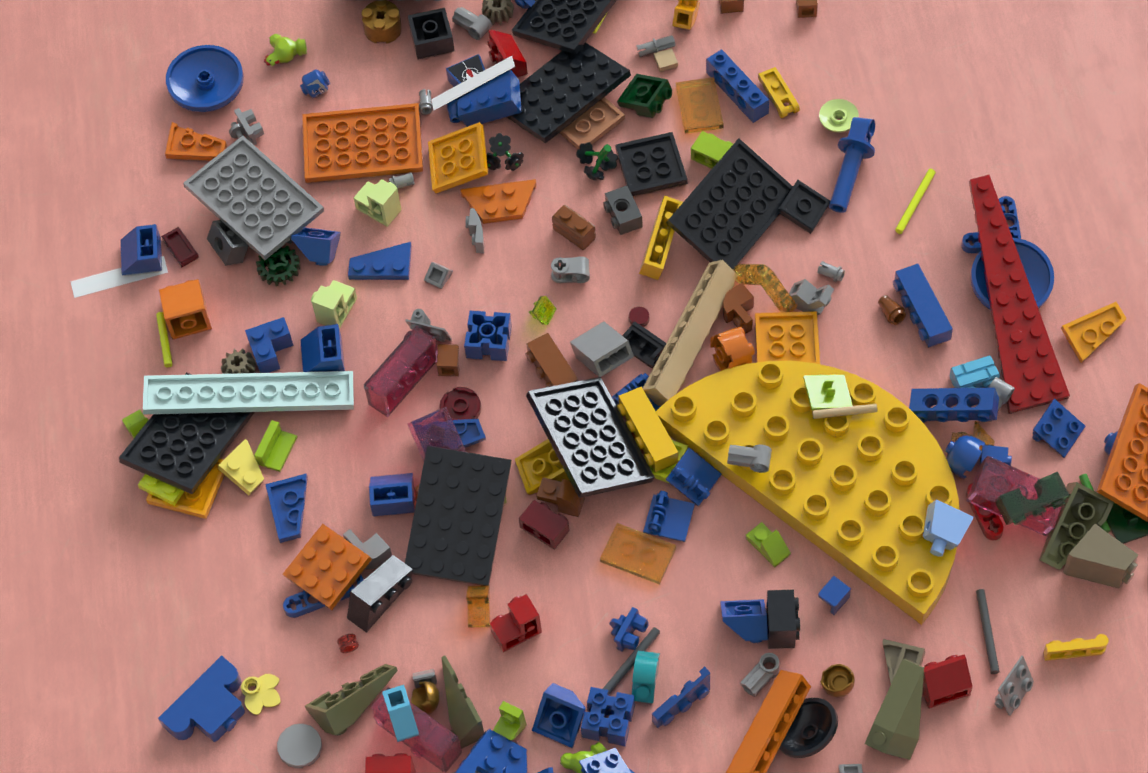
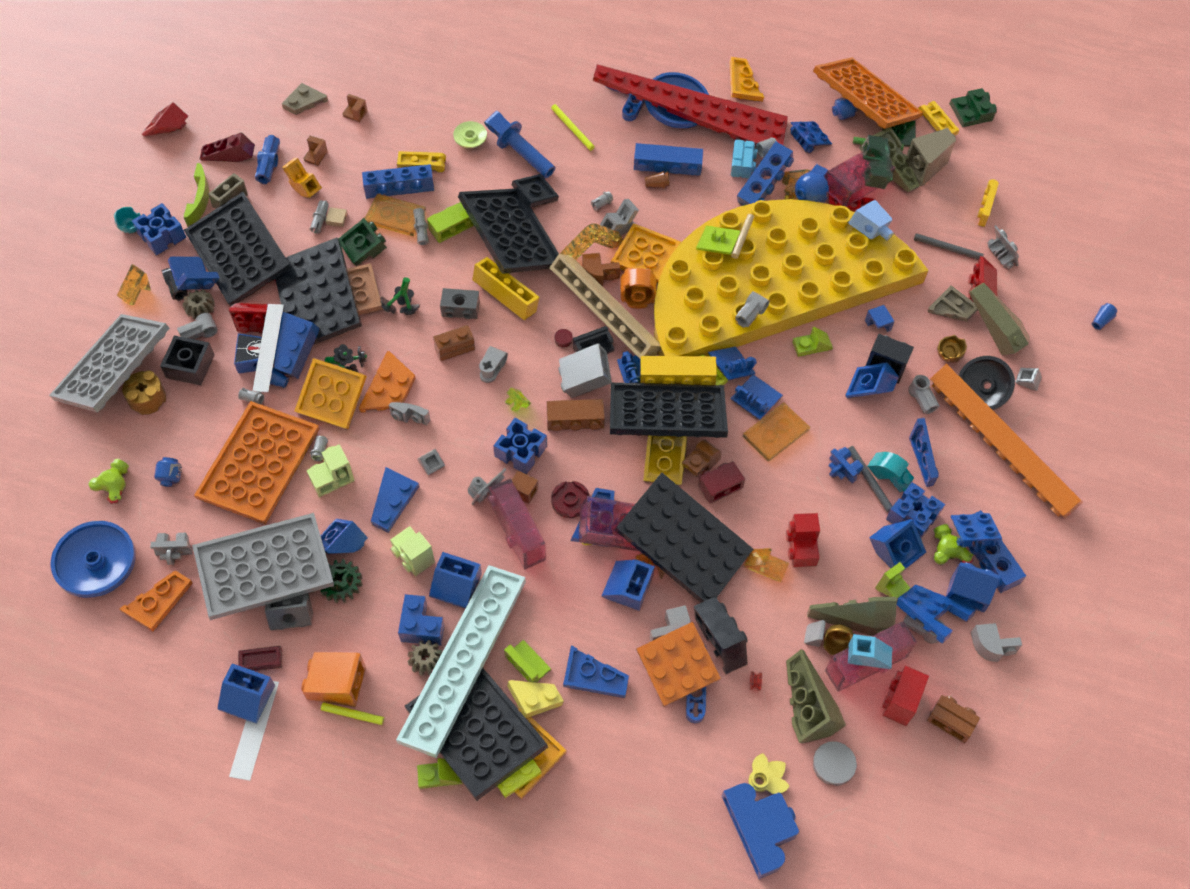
camera: 70 degrees left, 0 degrees up
black plate [615,132,688,196] -> none
none -> light grey pin [413,208,429,245]

